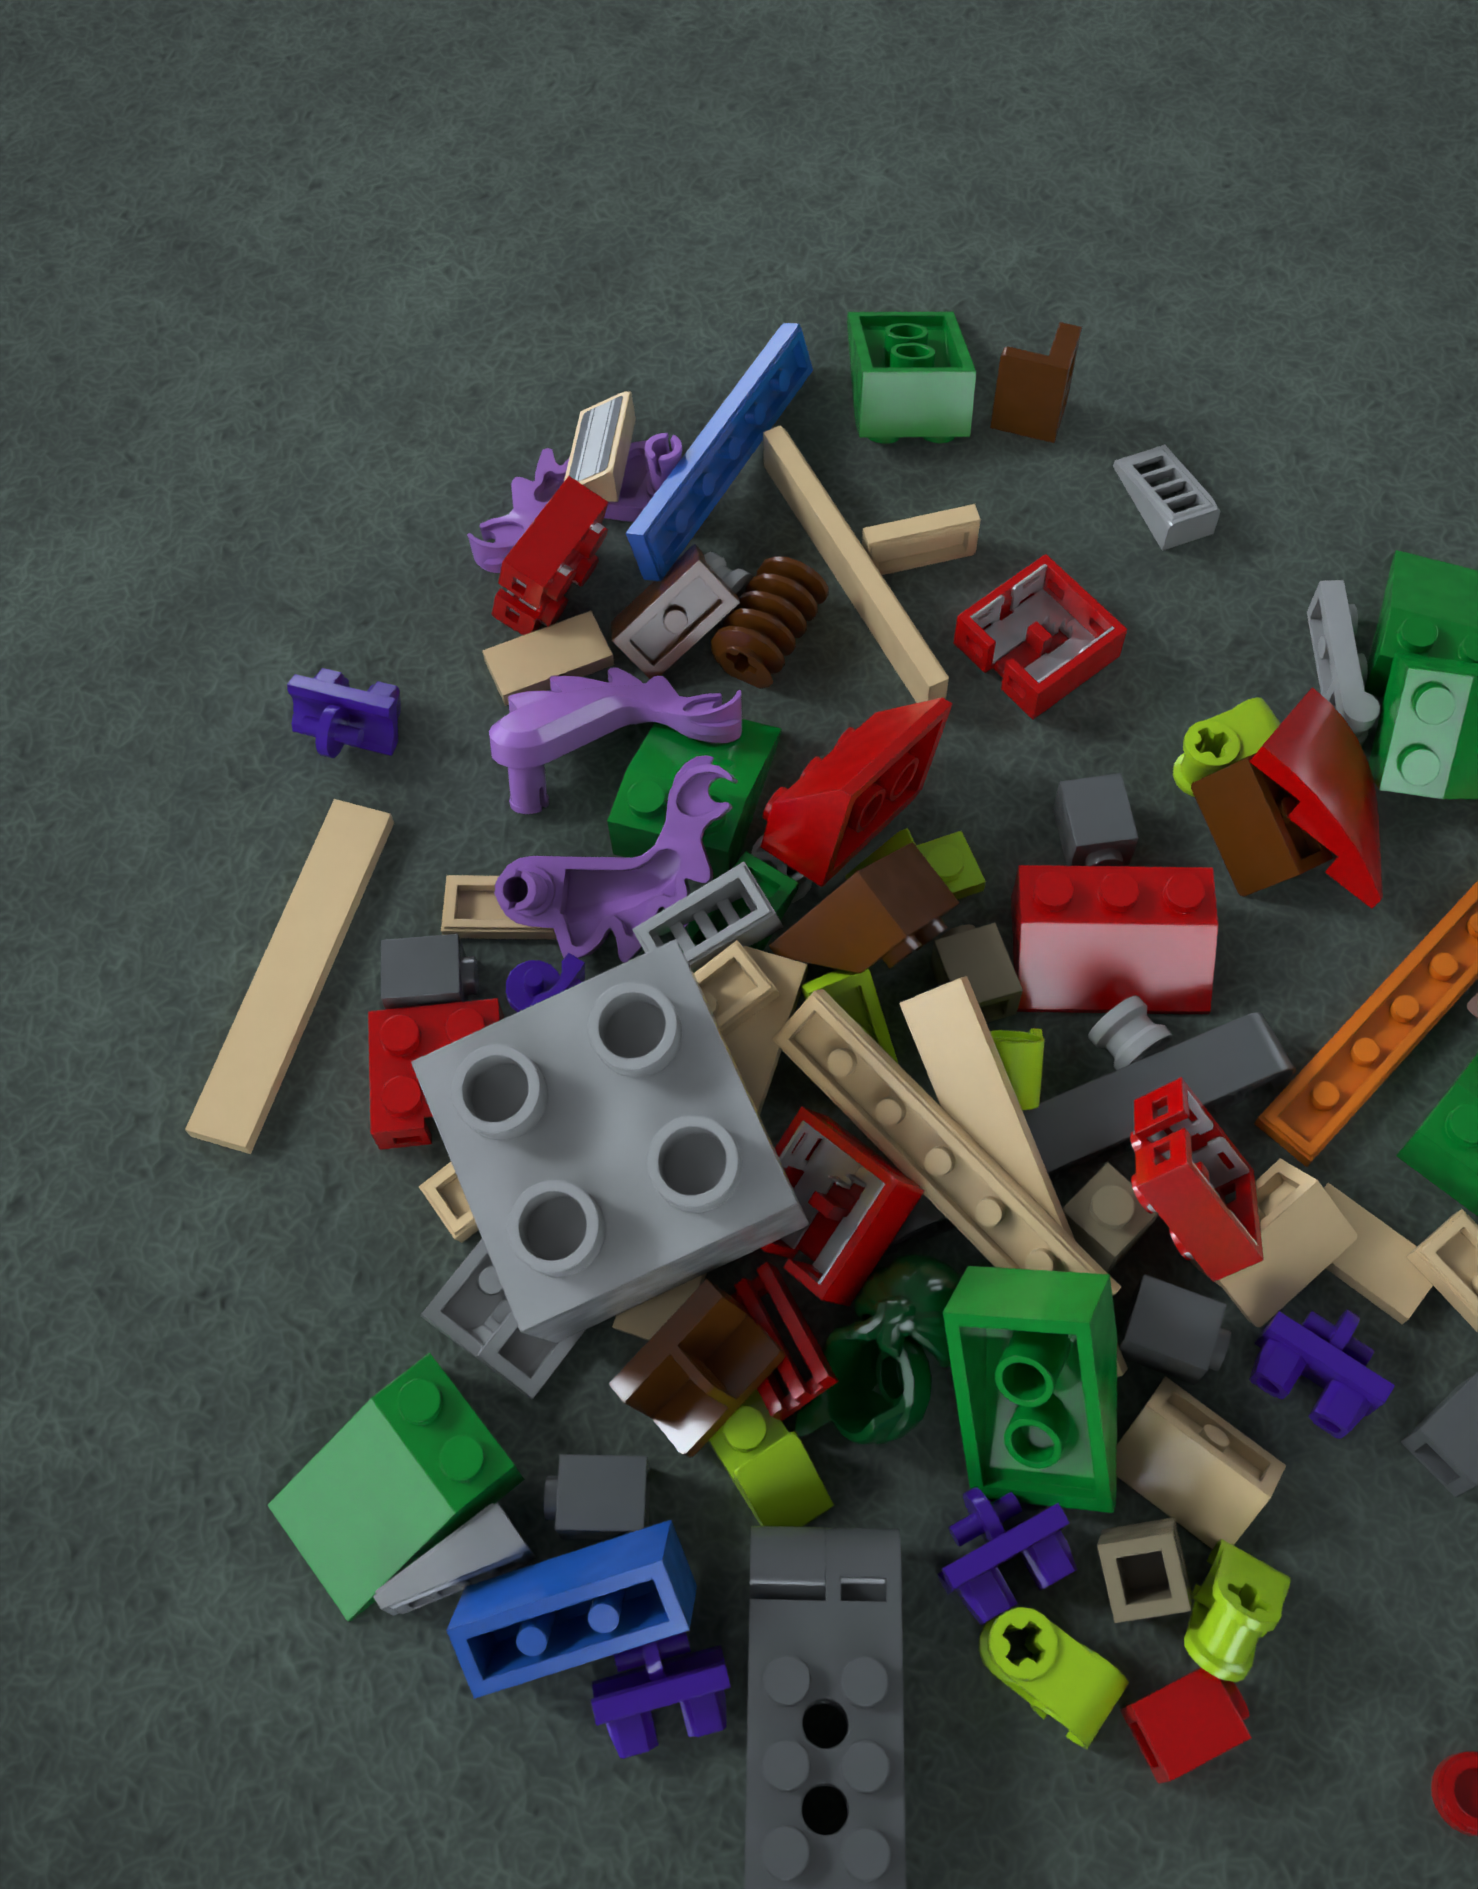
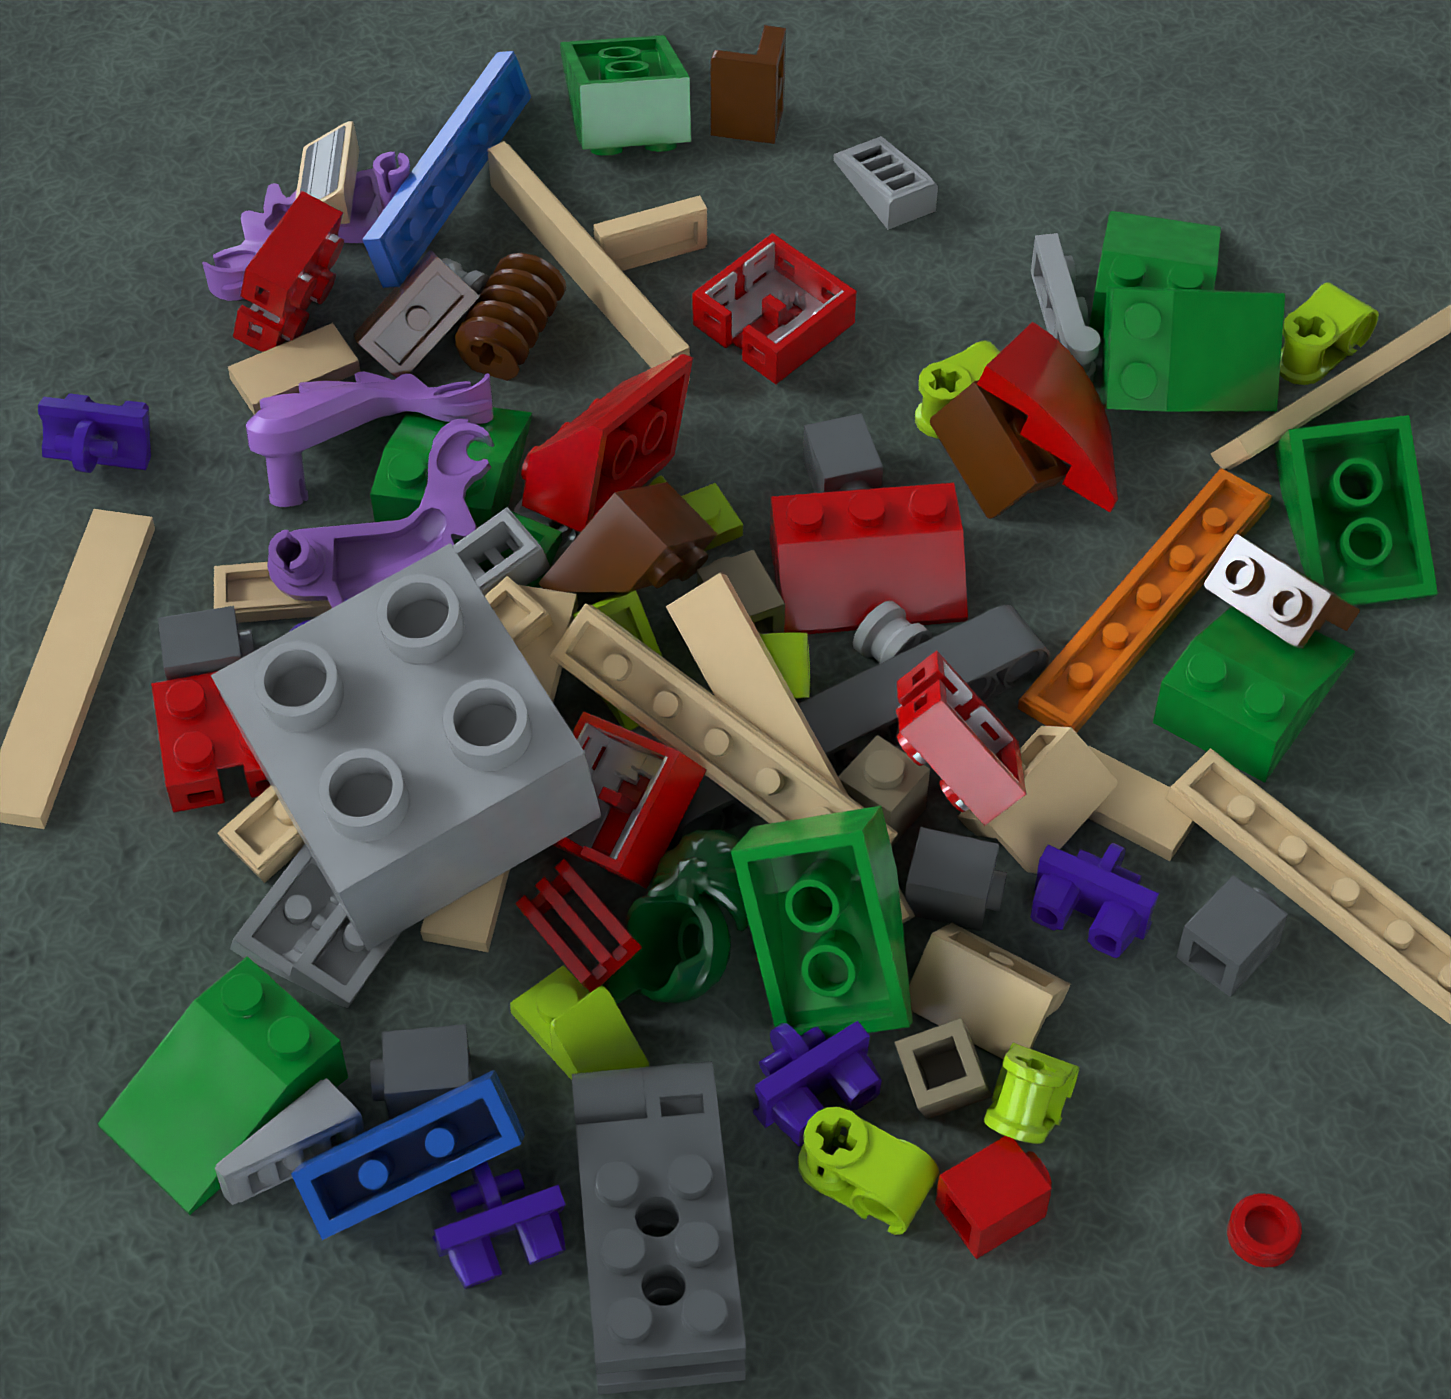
camera: 10 degrees left, 10 degrees down
reddish brown panel [609,1279,785,1458] -> none

